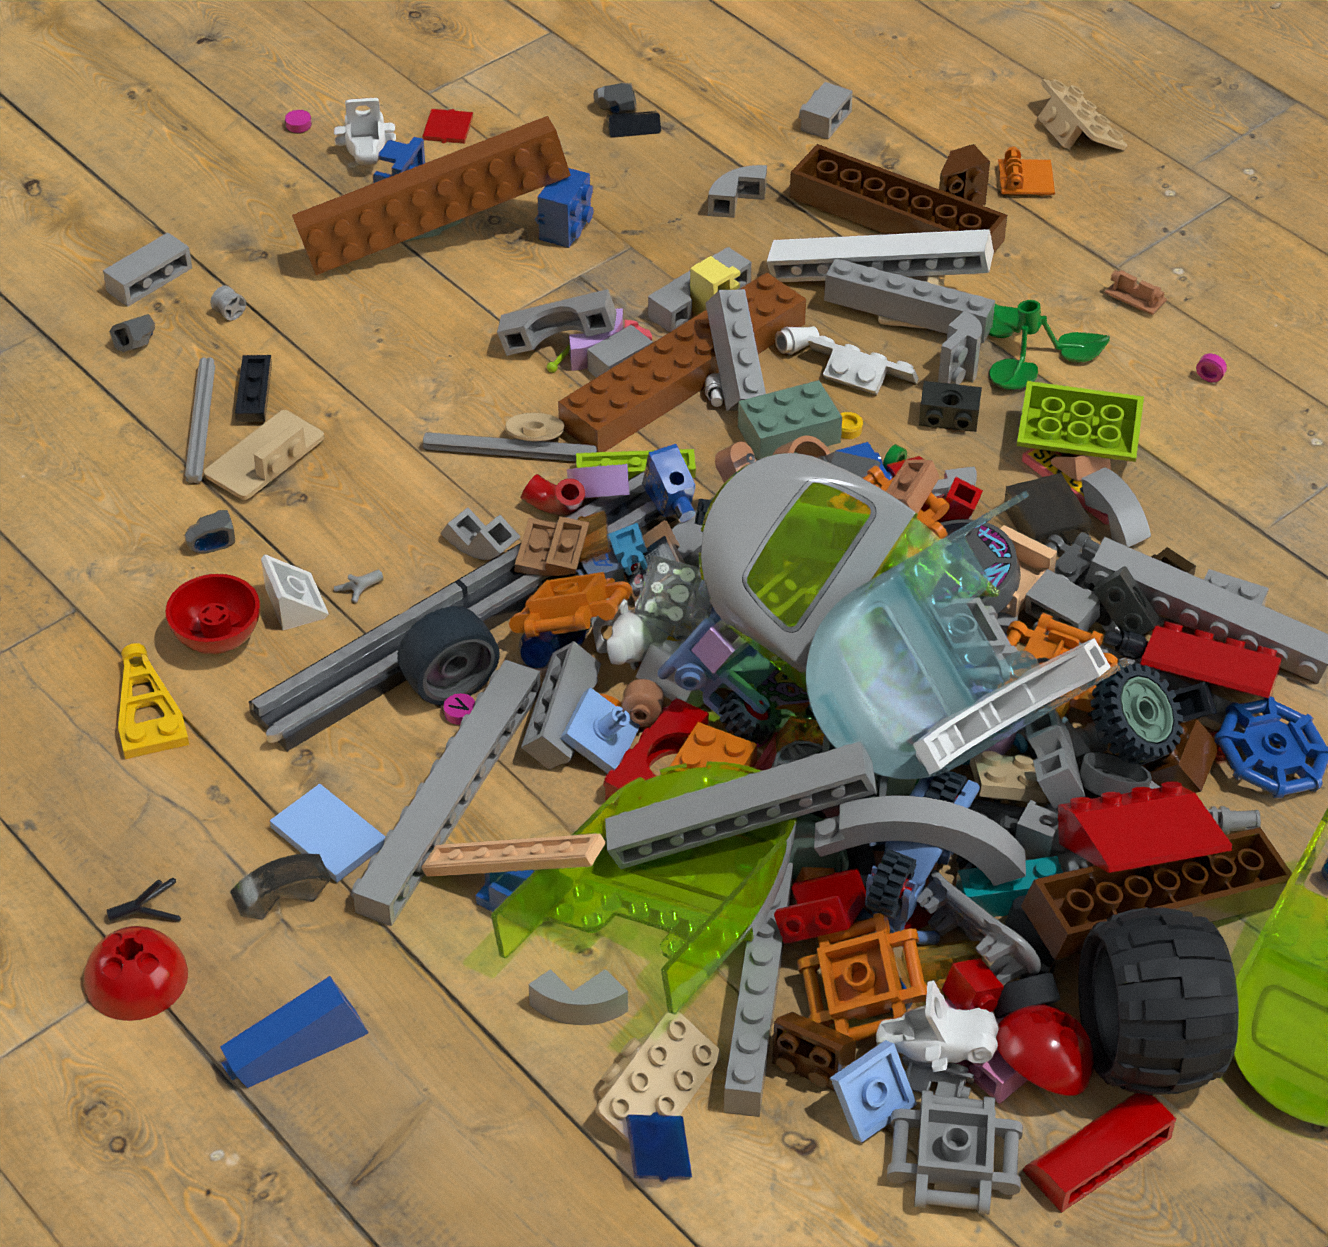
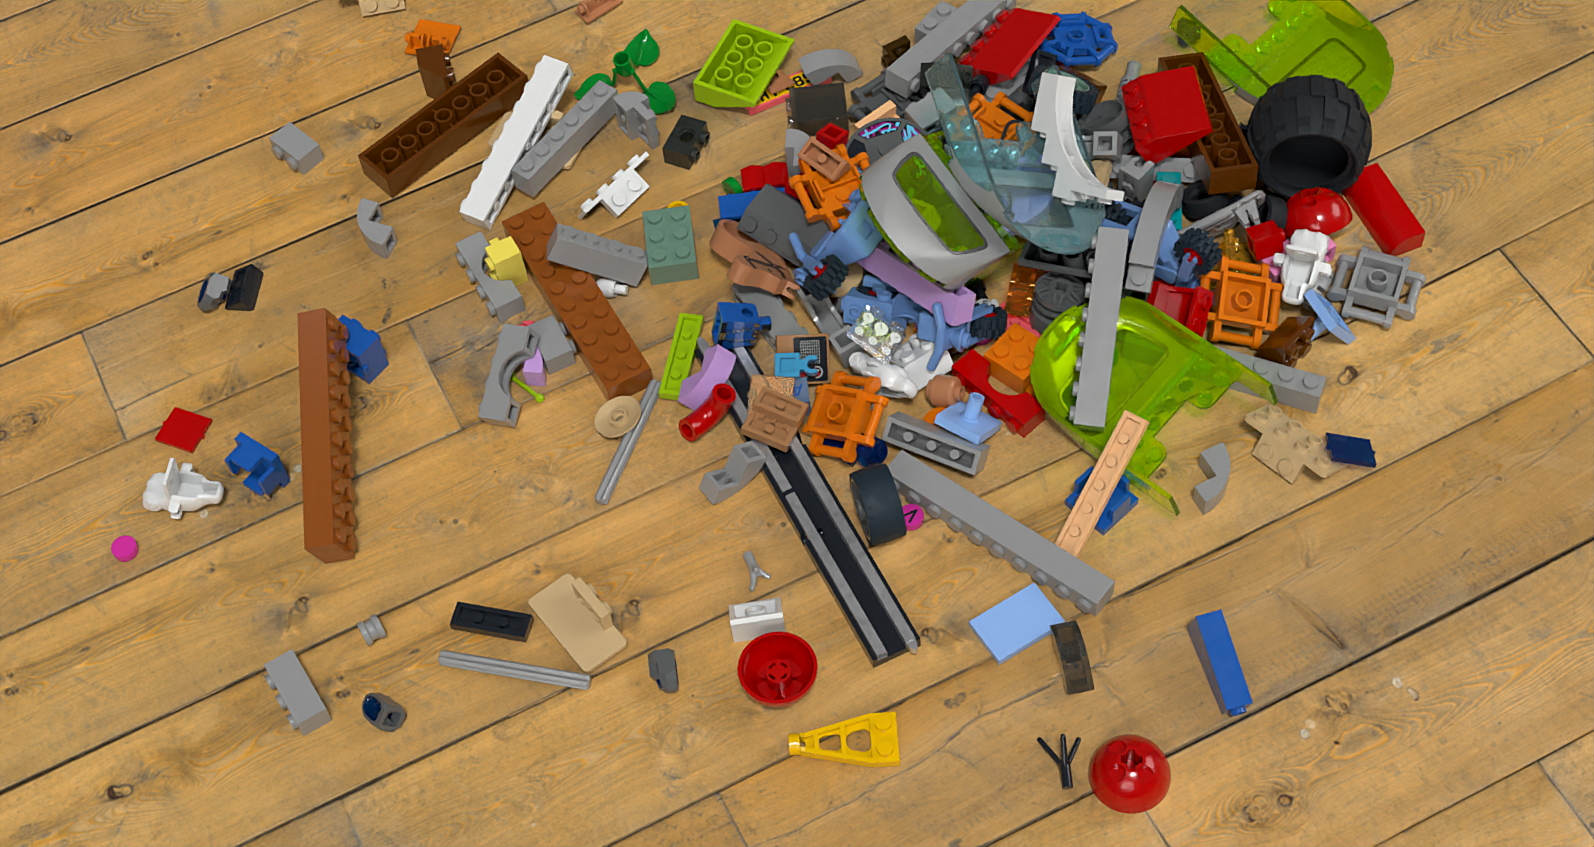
camera: 70 degrees left, 10 degrees up
white cone [775,326,819,355] -> none

